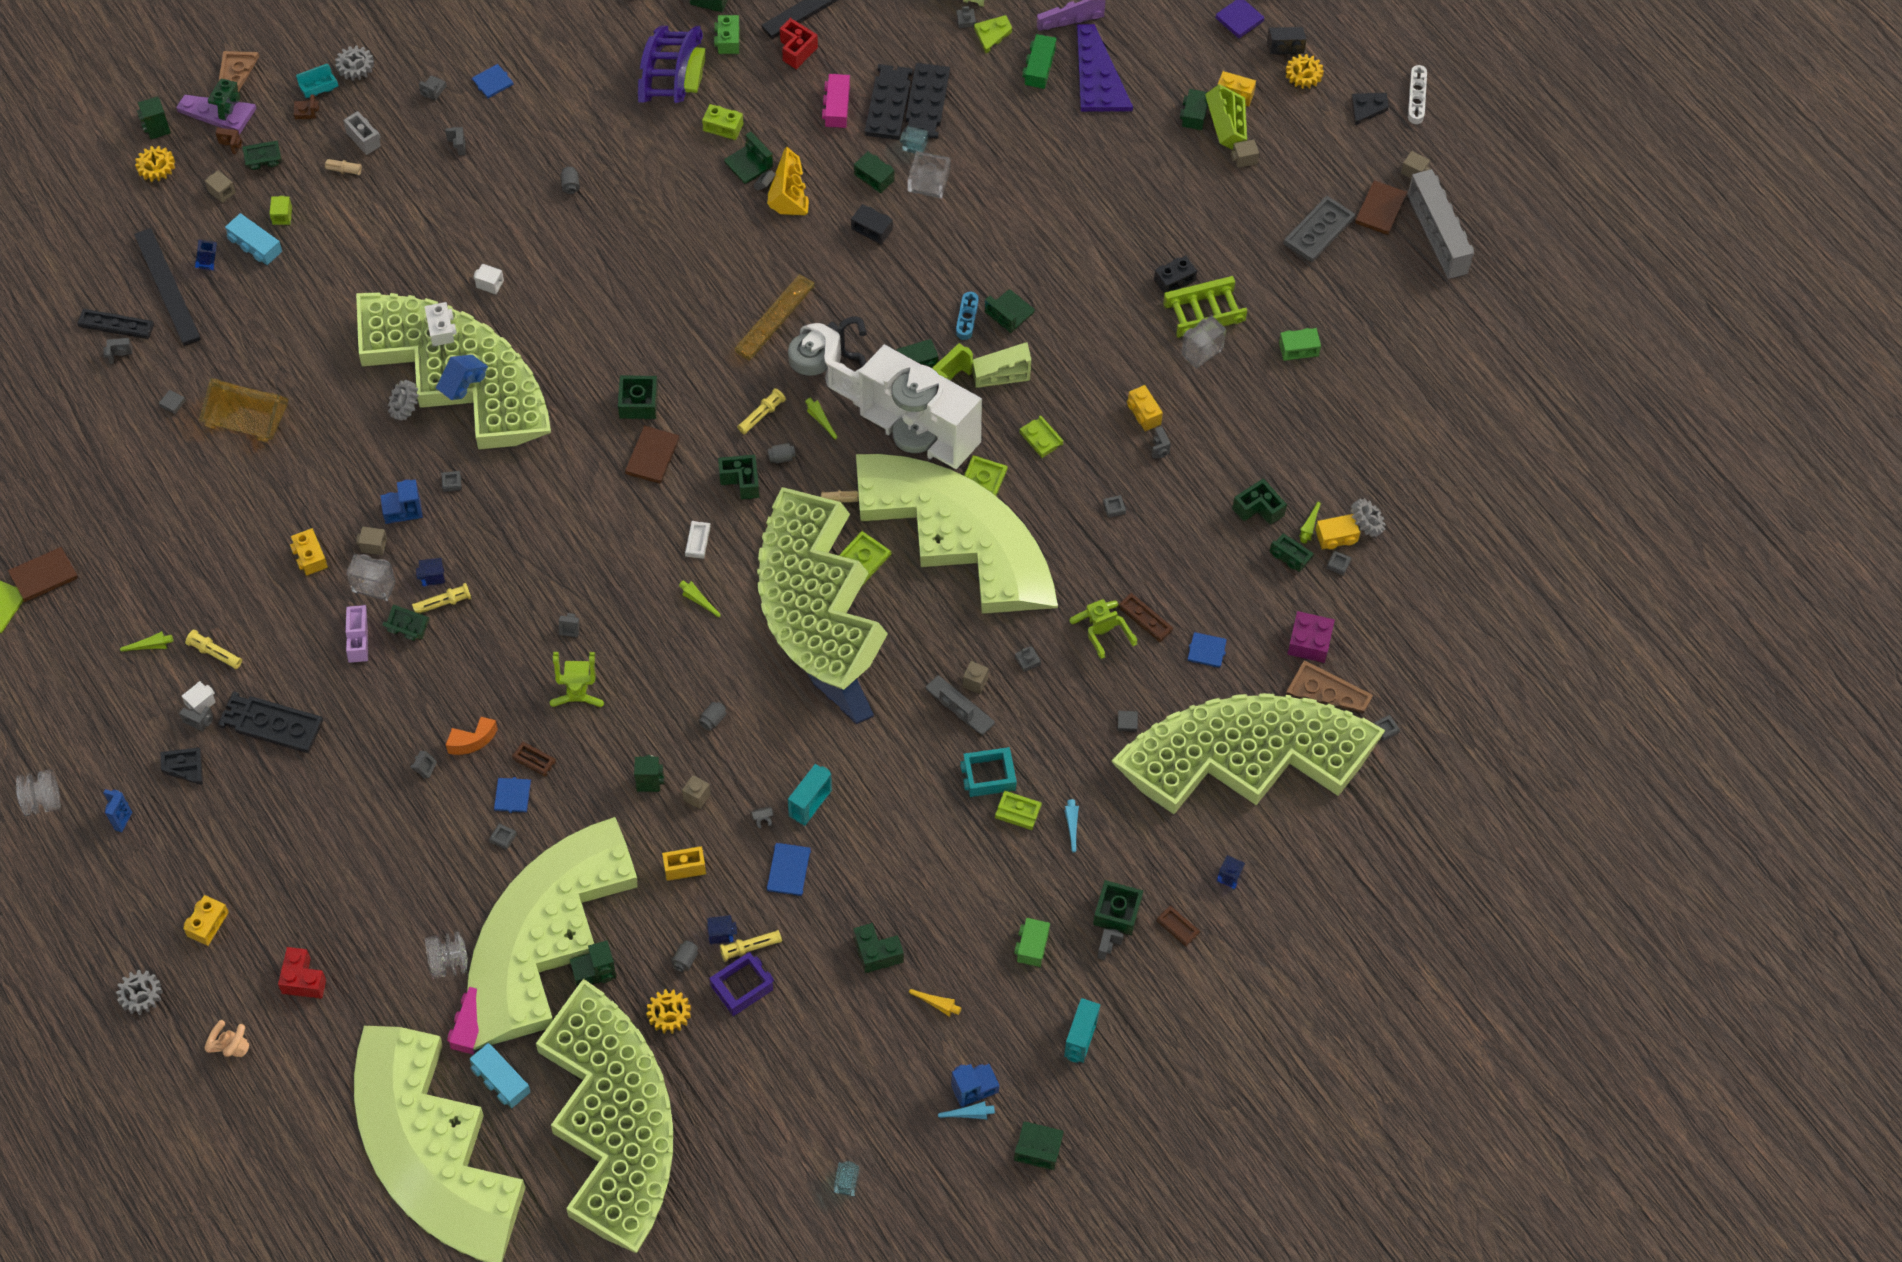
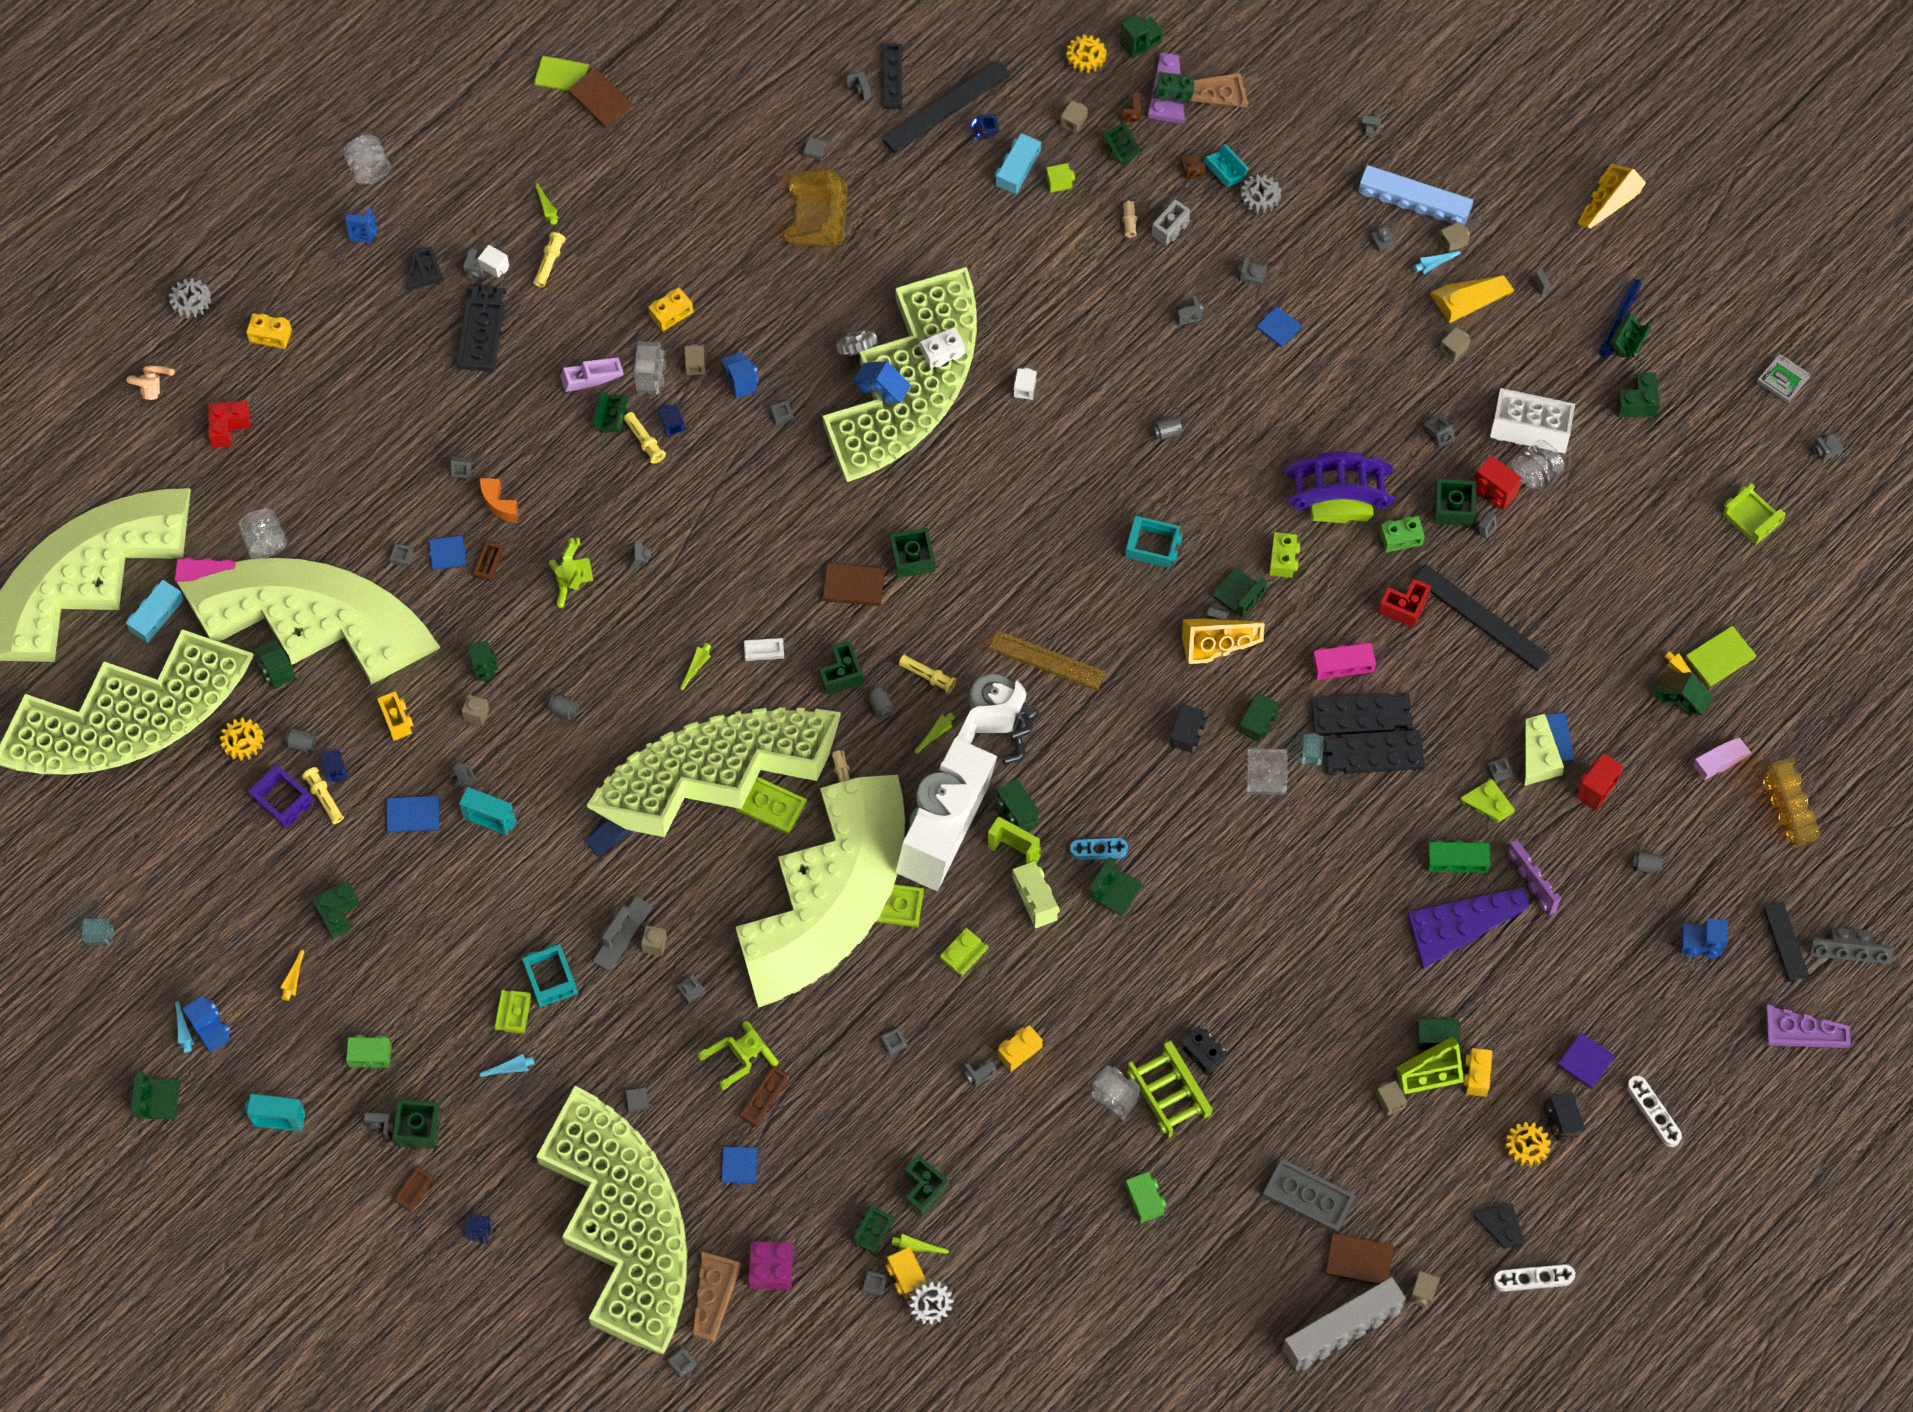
camera: 80 degrees right, 5 degrees up
none -> teal window [1125,516,1183,568]

